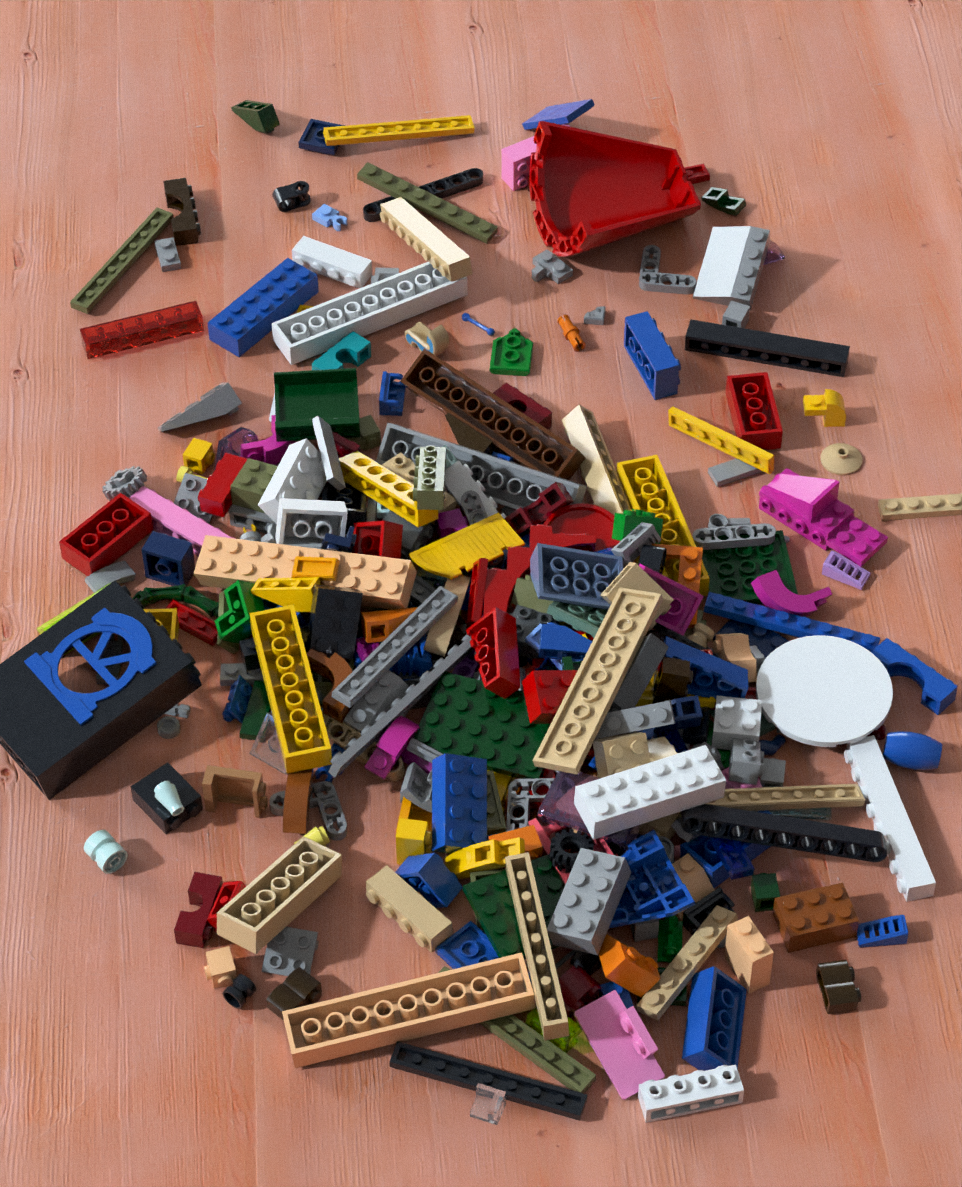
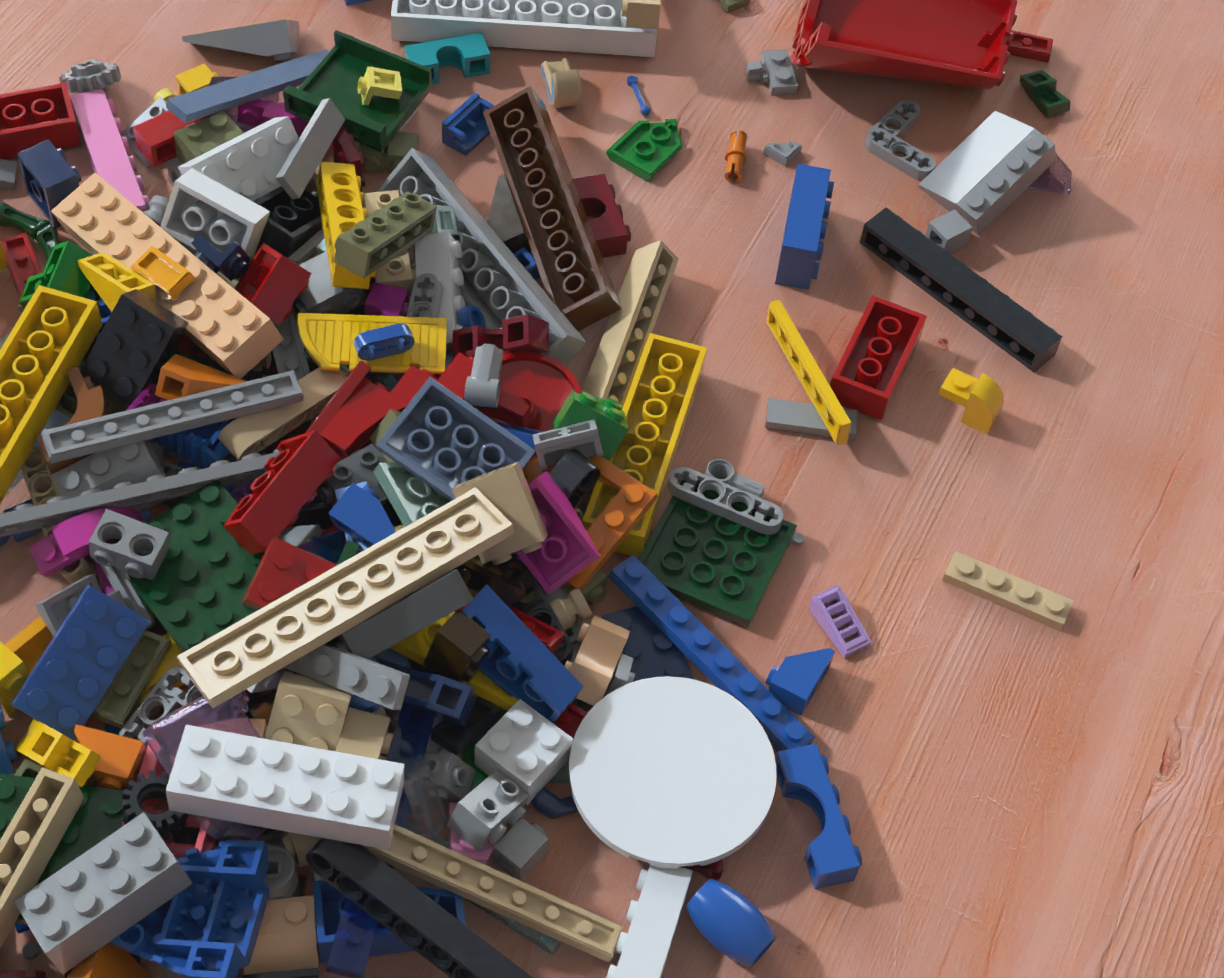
camera: 25 degrees right, 5 degrees up
dark pink arch [751,570,832,617] -> none
dark pink wedge [759,468,888,567] -> none
tan dish [820,443,863,475] -> none
none -> light grey brick [88,509,170,580]
none -> sand blue tile [166,49,329,123]
none -> blue beam [353,324,415,361]
none -> light yellow bracket [357,66,403,106]
none -> blue tile [458,305,485,328]
none -> light grey piece [464,344,503,408]
none -> blue slope [765,648,835,716]

